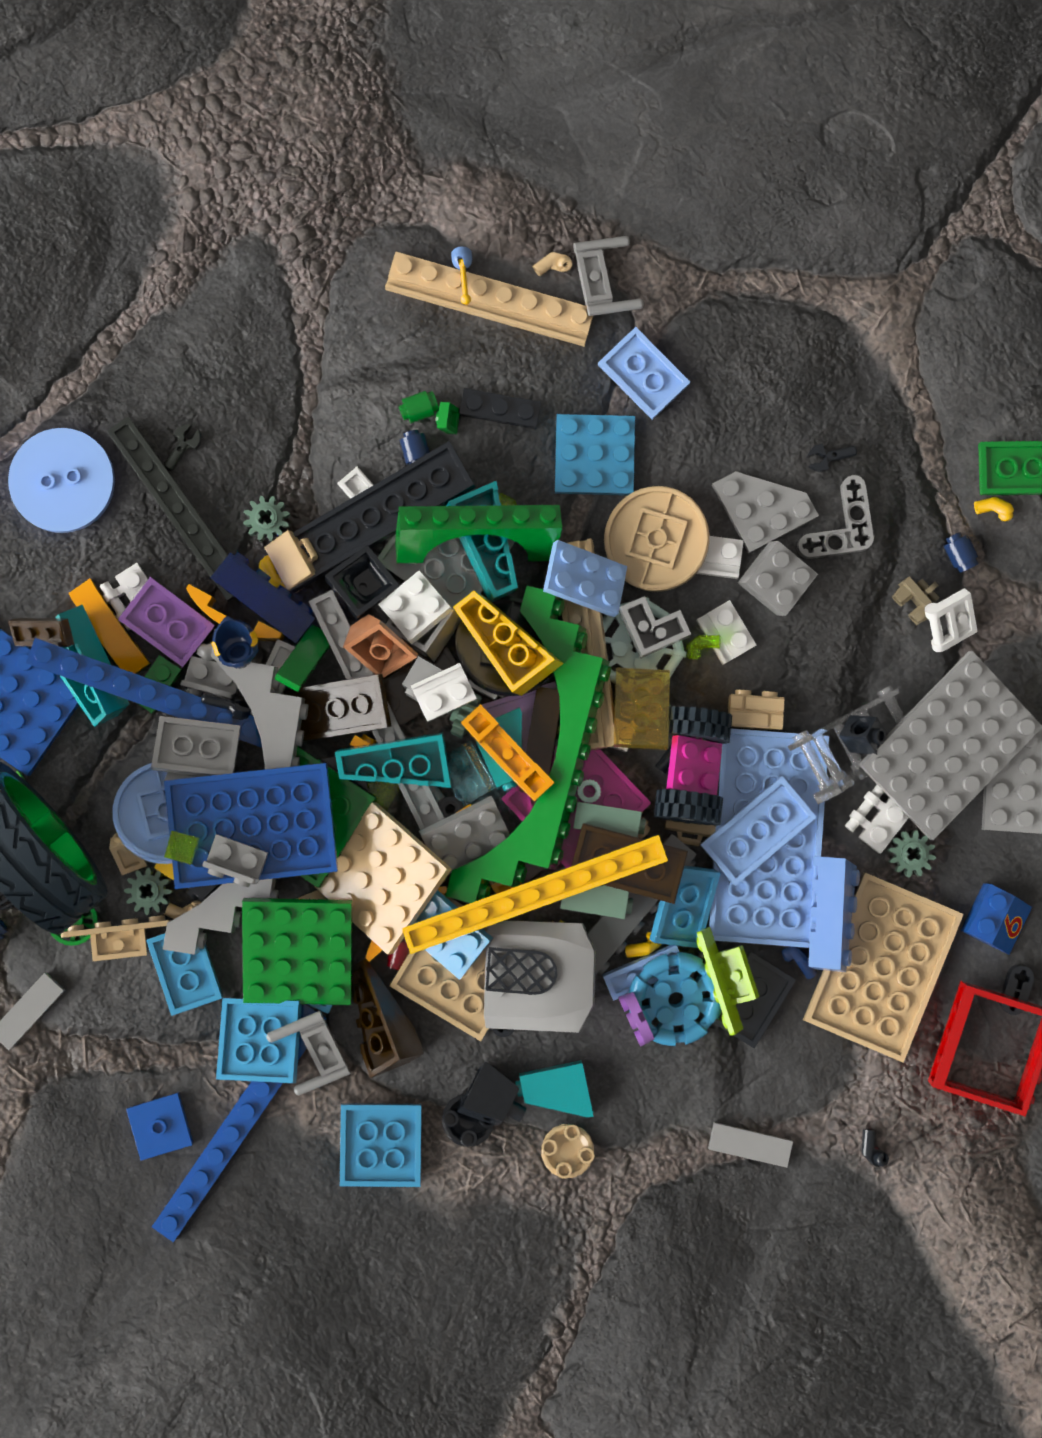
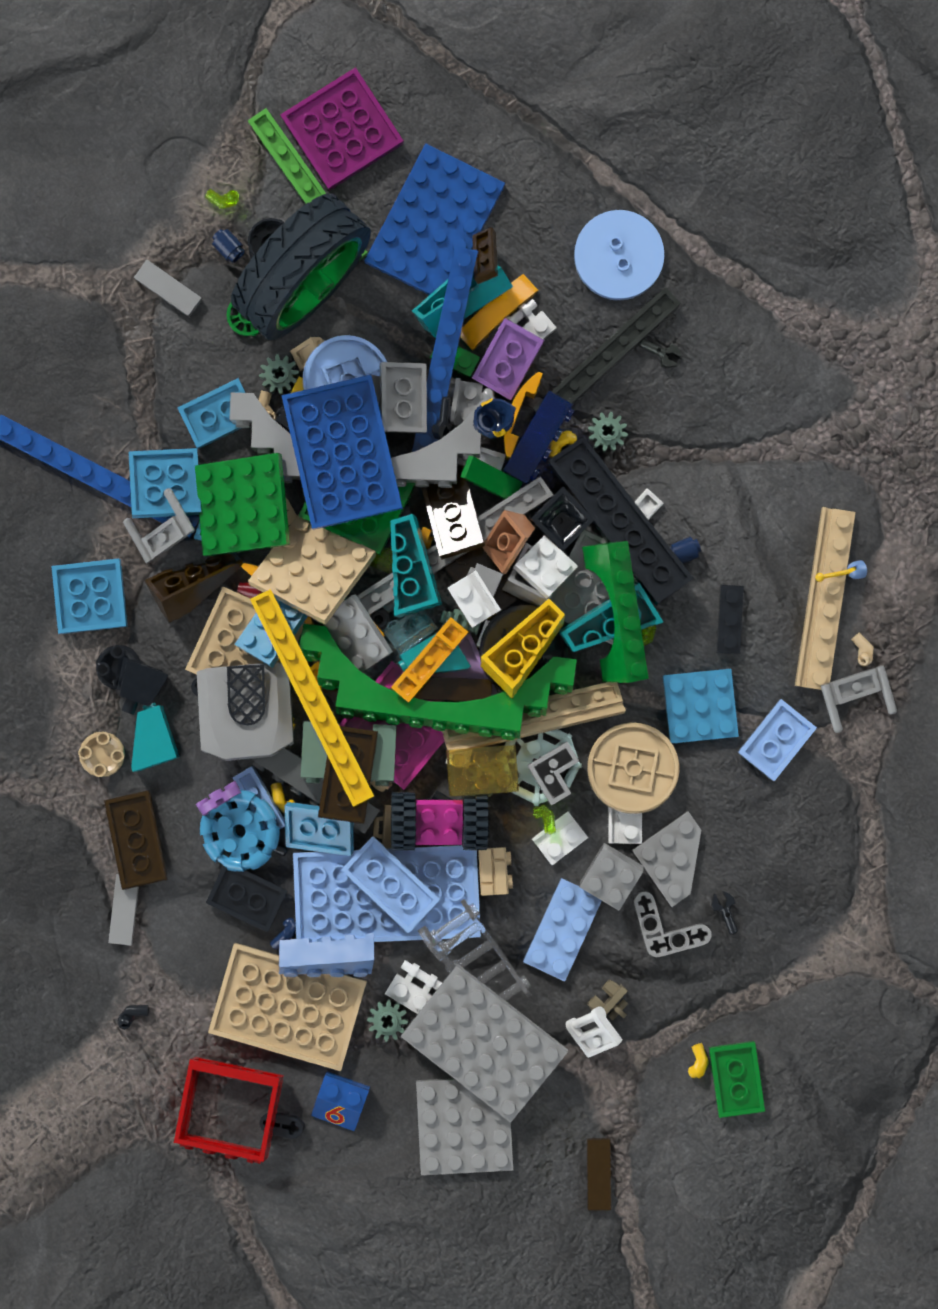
camera: 85 degrees right, 0 degrees up
tan bracket [61,915,171,961] -> none
blue plate [126,1092,194,1160] -> none
clear neon green plate [164,830,200,864] -> none
light grey bracket [202,834,269,887] -> none
tan piece [264,530,318,593] -> none
green brick [399,391,439,424] -> none
green plate [436,402,460,435] -> none
light blue plate [543,540,627,617] -> none
light aqua axle [577,779,601,803] -> none
lime bracket [697,927,759,1036] -> none
black brick [839,715,888,755] -> none
dark blue brick [943,532,979,573] -> none
none -> dark brown tile [104,790,168,890]
none -> light blue plate [523,878,602,981]

